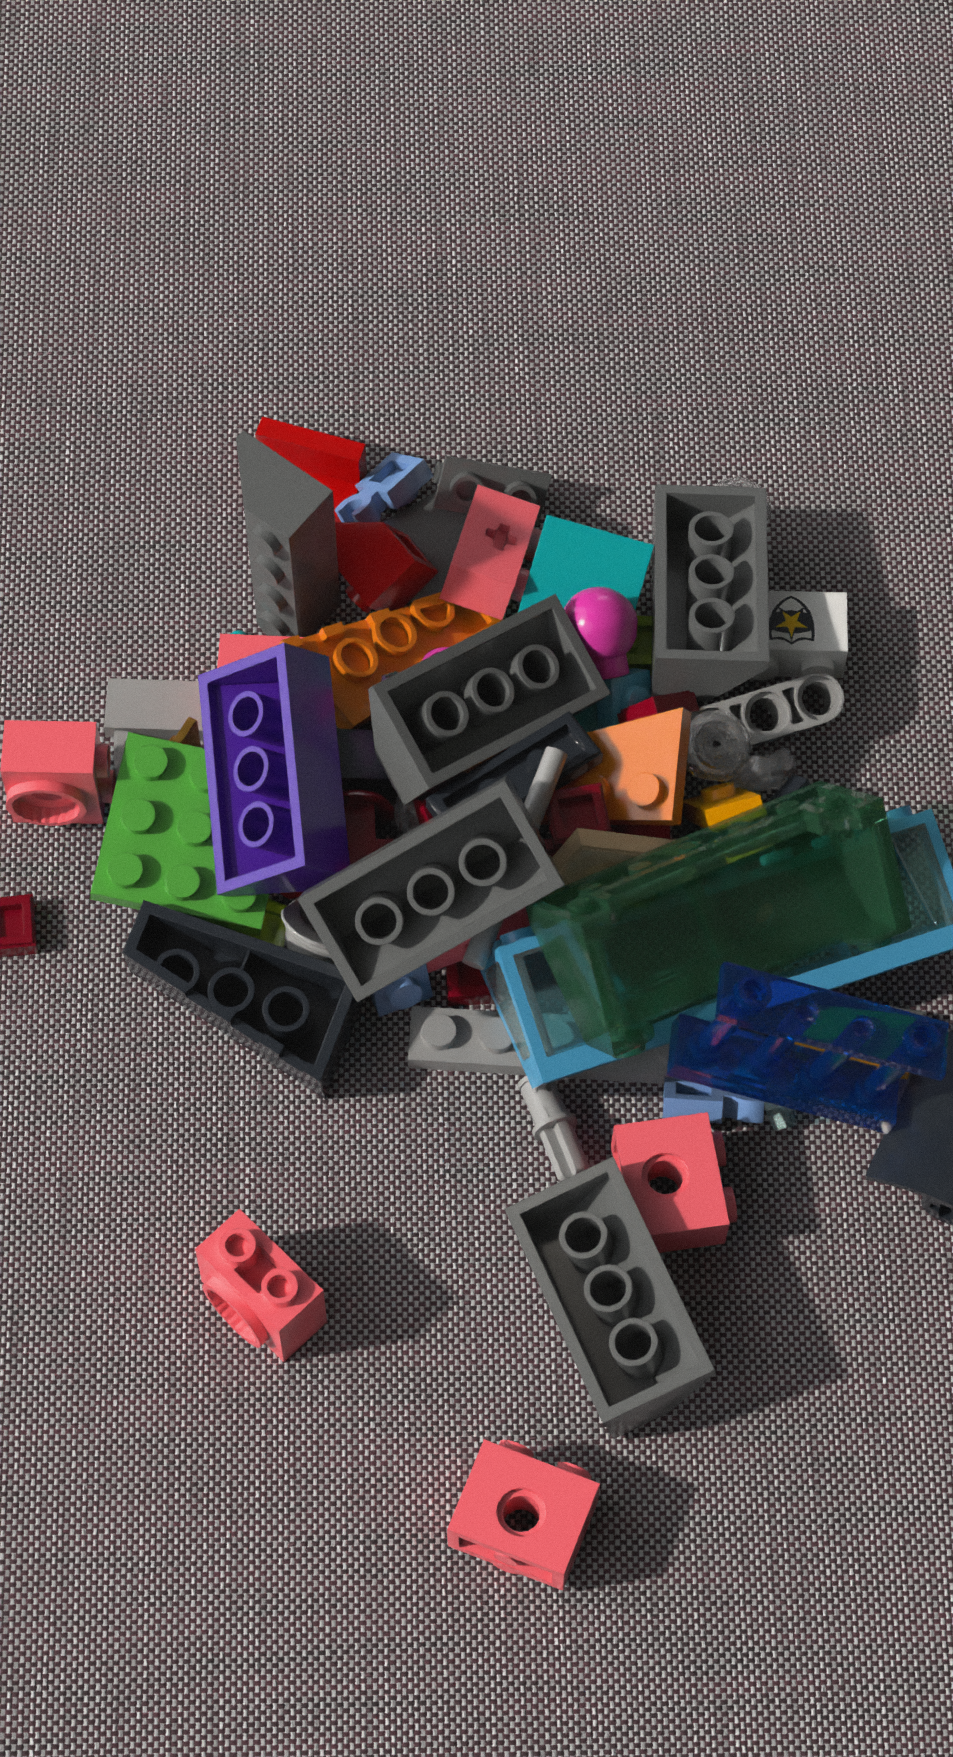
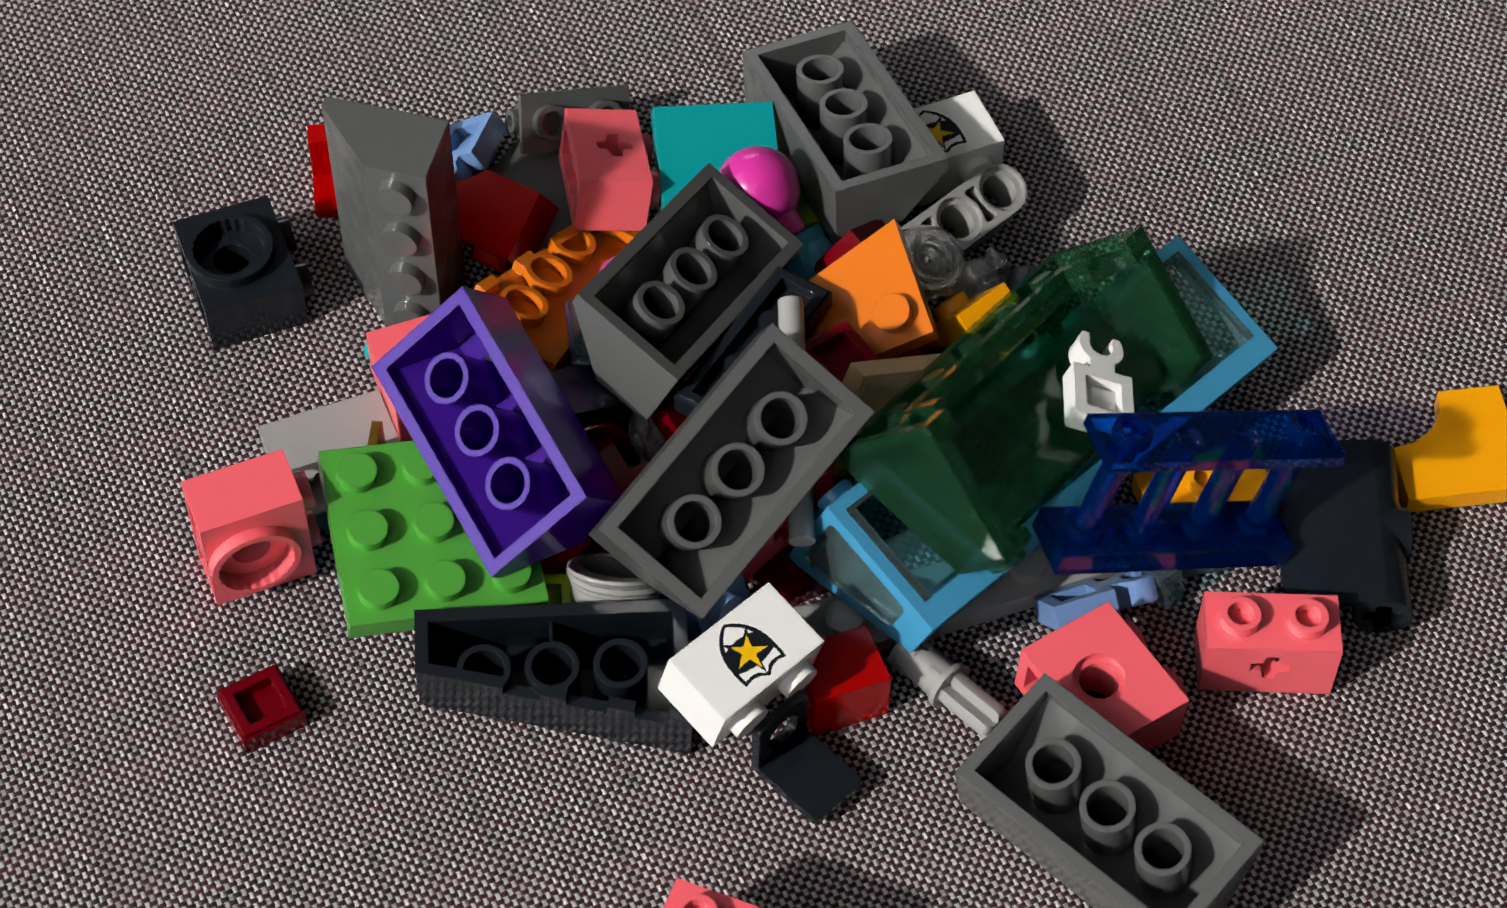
camera: 25 degrees left, 10 degrees down
none -> black brick [173,195,314,350]
none -> white brick [658,582,824,748]
none -> black bracket [751,690,862,824]
none -> red brick [786,625,891,736]
none -> white plate [1062,330,1135,443]
none -> coral brick [1194,591,1343,694]

